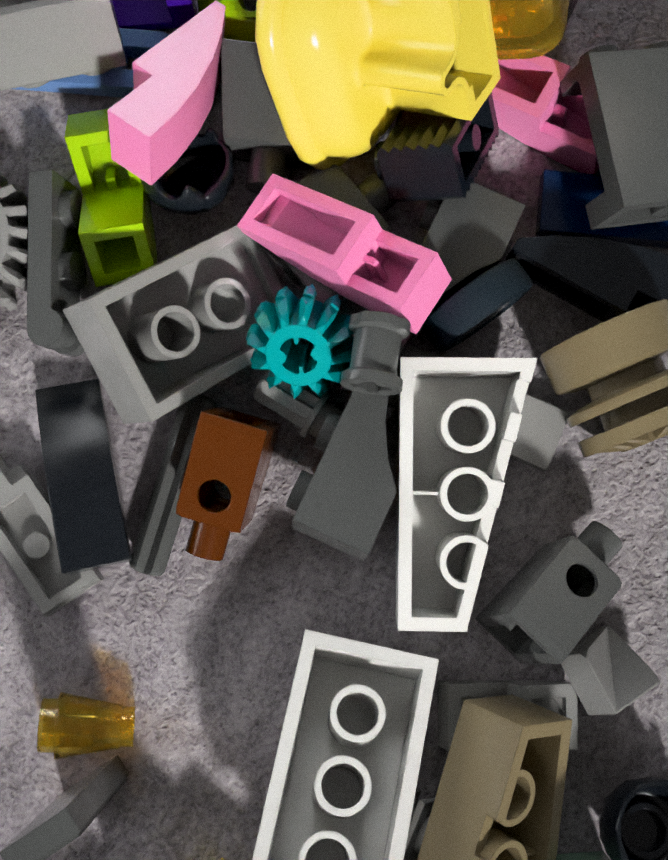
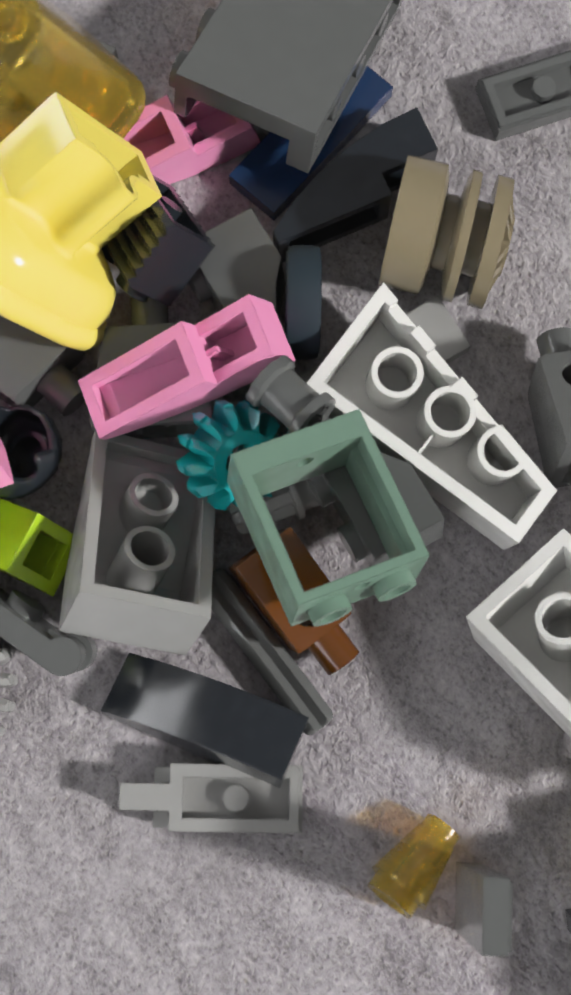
camera: 55 degrees left, 5 degrees down
none -> sand green window [227,409,430,627]

